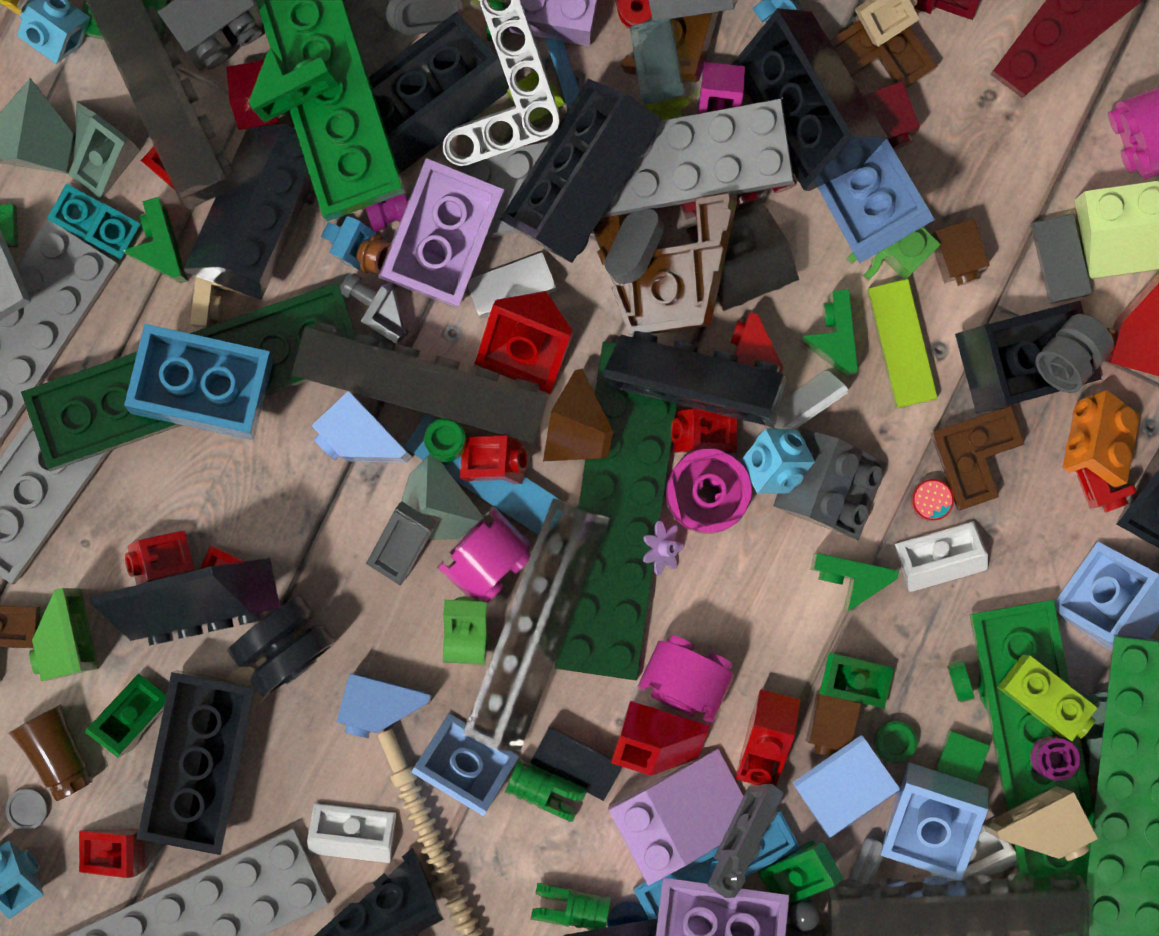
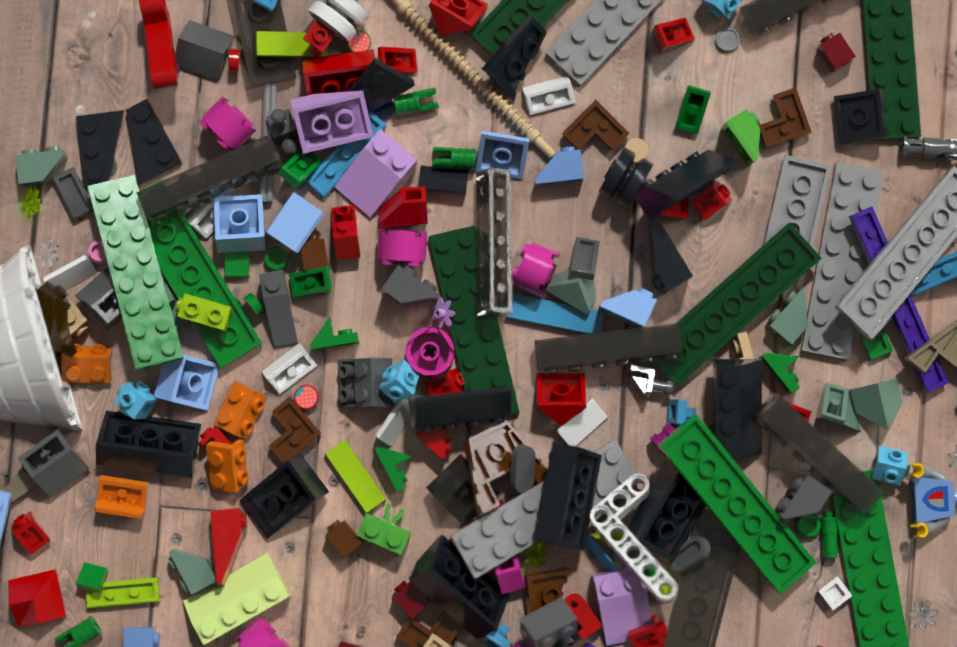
camera: 150 degrees right, 0 degrees up
reddish brown plant [8,704,93,801] -> none
teal slope [46,183,141,260] -> none
dark azure brick [124,324,273,441] -> none
black slope [137,670,255,855] -> none
dark red brick [226,60,279,130] -> none
green slope [249,49,339,123] -> none
dark orange plate [357,234,391,274] -> none
lavender slope [378,158,504,308] -> none
green tile [424,418,467,462] -> none
bright green plate [443,596,488,665] -> none
red bracket [460,435,528,484] -> none
reddish brown slope [543,369,613,462] -> none
clear light blue tile [629,19,685,105] -> none
dark grey hinge [707,784,784,898] -> none
medium blue plate [818,139,935,263] -> none
tan slope [983,786,1098,861] -> none
dark grey tile [1030,214,1092,304] -> none
magenta wheel [1030,736,1080,781] -> none
dark grey wheel [1036,314,1114,393] -> none
none -> orange bracket [213,381,267,440]
none -> dark grey slope [259,270,298,347]
none -> dark grey slope [381,265,439,306]
none -> reddish brown plate [562,100,630,151]
none -> black slope [647,216,693,294]
none -> sand green slope [768,289,808,346]

